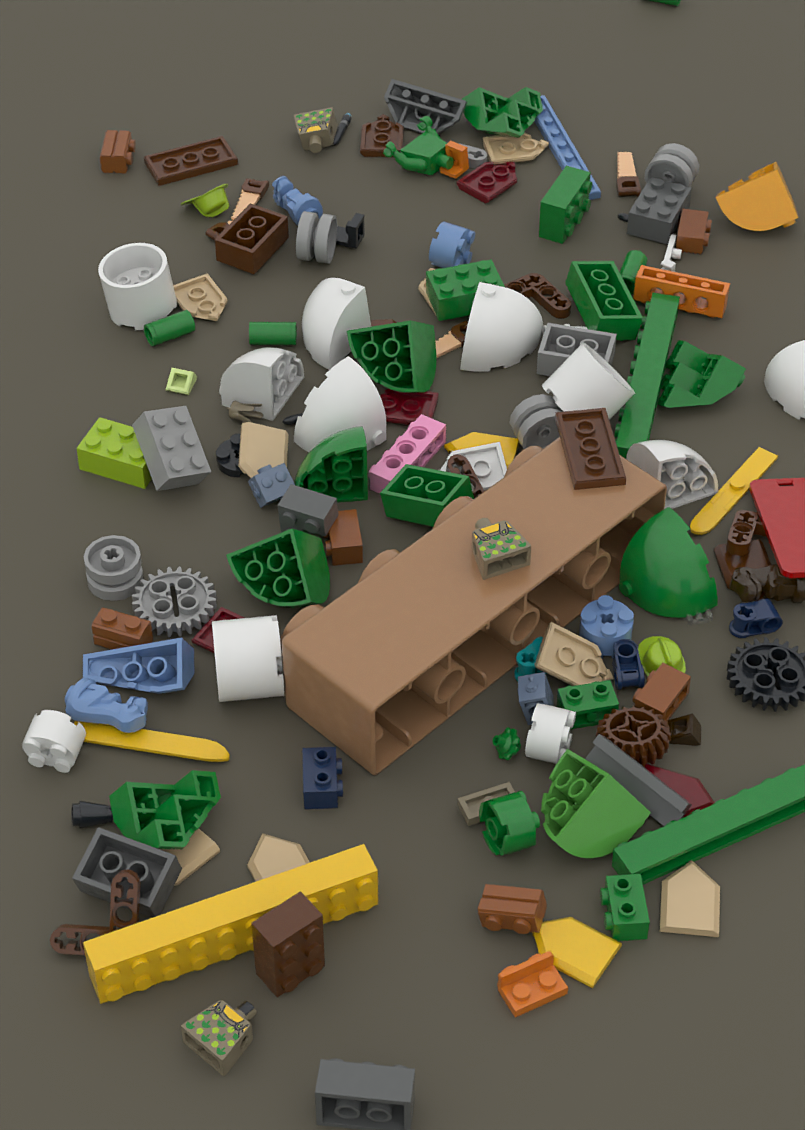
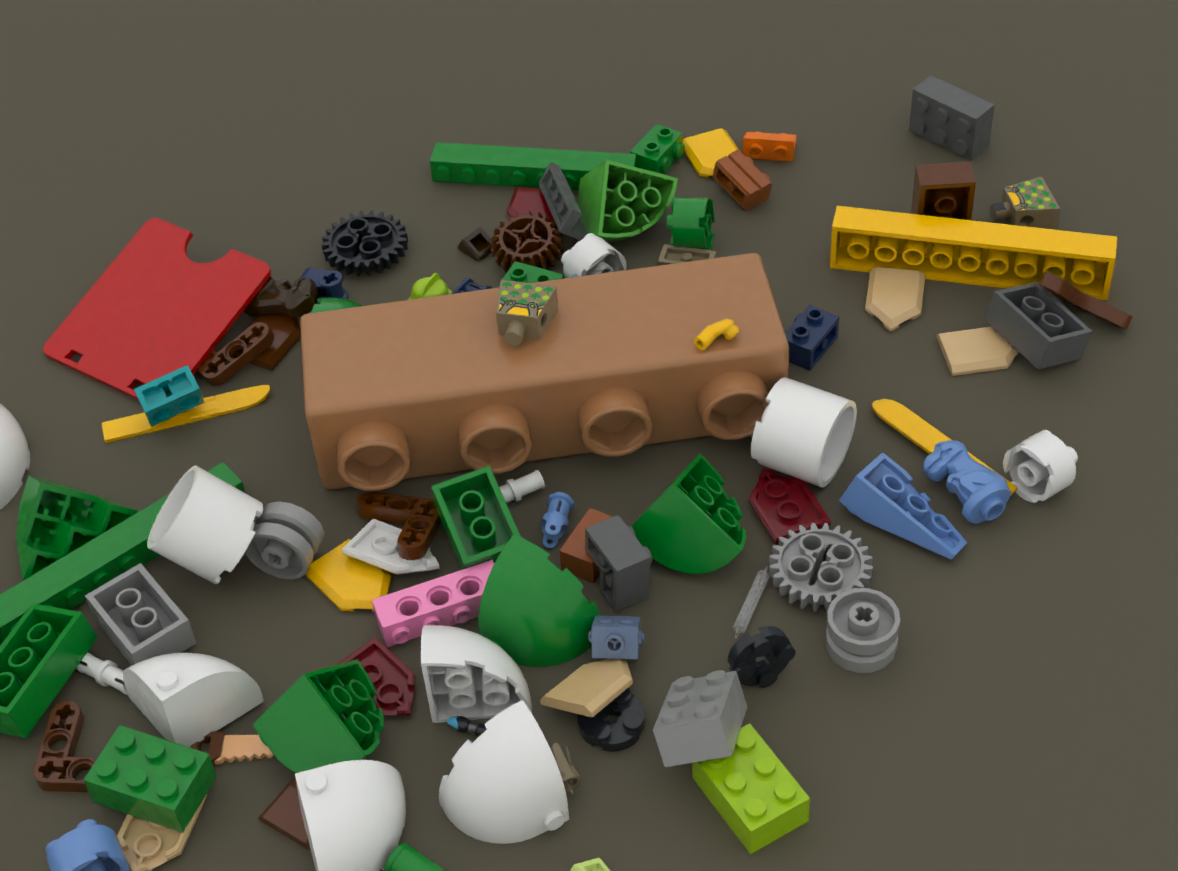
camera: 140 degrees left, 0 degrees up
black cone [71,800,113,829] -> none
dark orange brick [92,607,153,649] -> none
green brick [109,770,221,850] -> none
reddish brown tile [555,408,626,490] -> none
white brick [626,440,718,509] -> none
dark orange brick [632,663,691,721] -> none
tan tile [660,860,720,937] -> none
none -> teal brick [134,365,205,427]
none -> medium blue piece [541,492,575,548]
none -> yellow arm [694,318,739,350]
none -> black plate [727,626,796,687]
none -> white piece [733,566,769,638]

